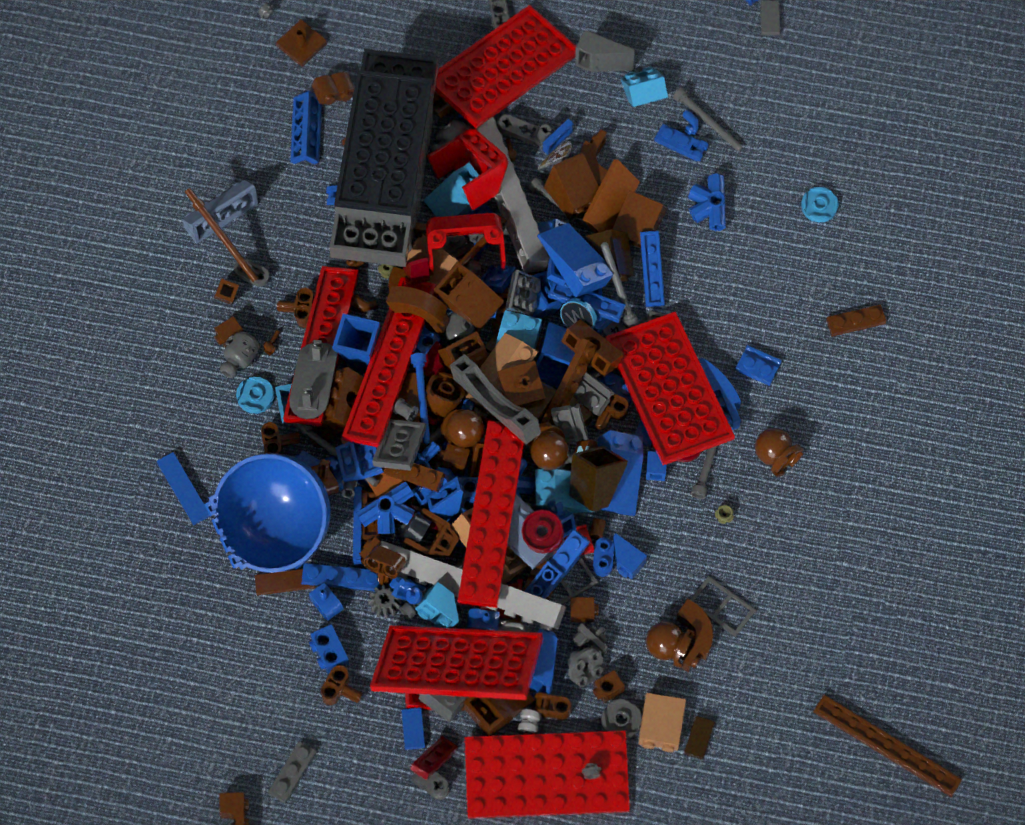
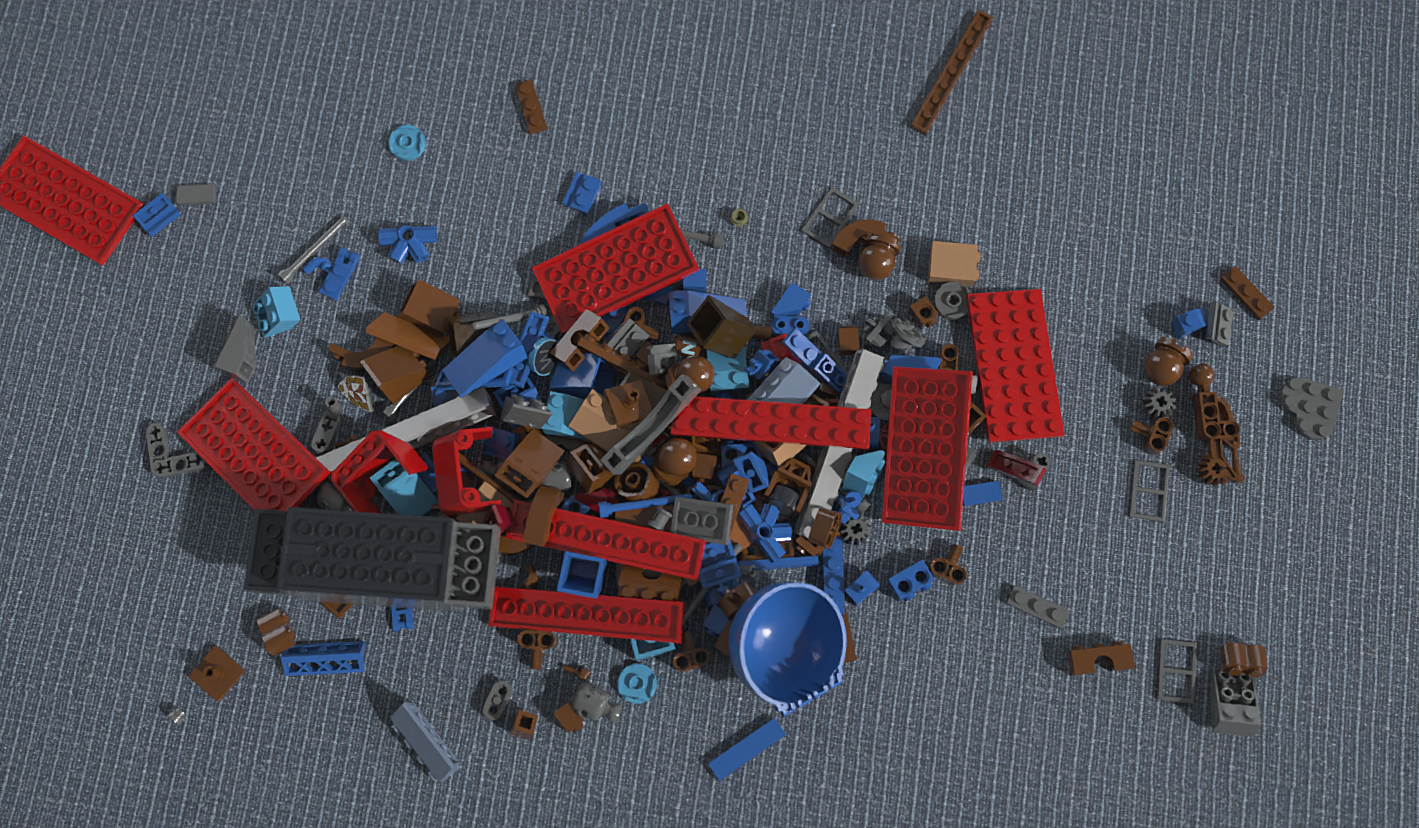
camera: 90 degrees left, 10 degrees up
reddish brown bar [185,188,258,282] -> none
dark grey piece [290,340,337,419] -> none
dark red wheel [521,510,564,554] -> none
blue tile [543,119,573,155] -> none
dark grey plate [582,763,602,779] -> none
blue tile [640,231,665,307] -> none
dark brown tile [684,716,715,760] -> none
reddish brown tile [754,428,804,477] -> none

